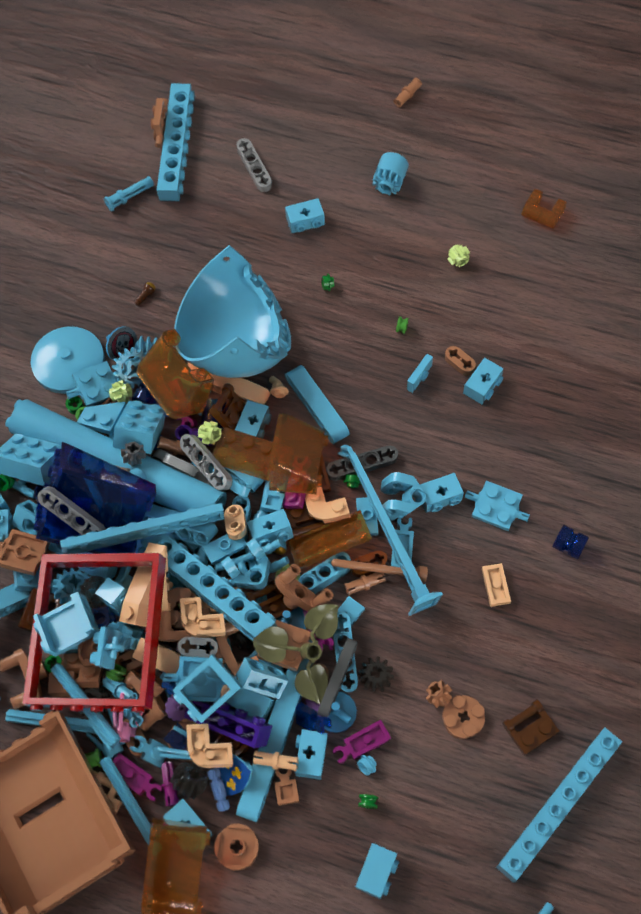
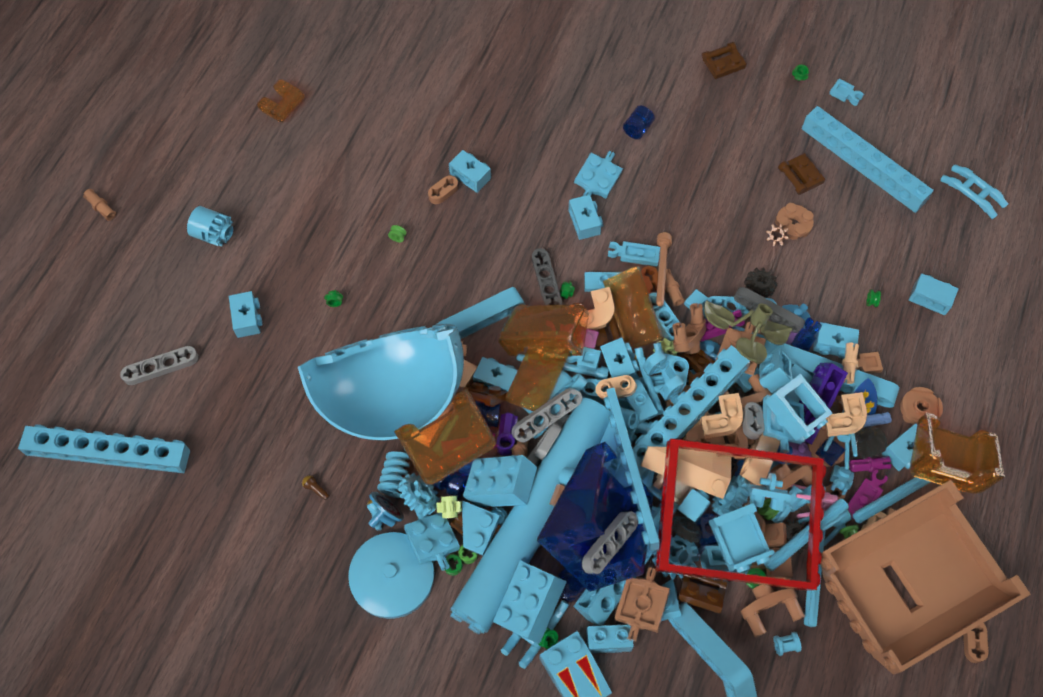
camera: 90 degrees left, 0 degrees up
medium azure pin [104,176,154,211] -> none
flat silver gear [121,441,146,467] -> none
nougat plate [151,98,168,148] -> none
yellowish green gear [198,421,222,445] -> none
magenta plate [332,719,391,764] -> none
medium azure piece [337,445,443,616] -> none
medium azure plate [357,755,377,776] -> none
medium azure piece [381,472,426,521] -> none
medium azure plate [407,354,433,393] -> none
yellowish green gear [448,244,470,267] -> none
light nougat plate [482,563,511,607] -> none

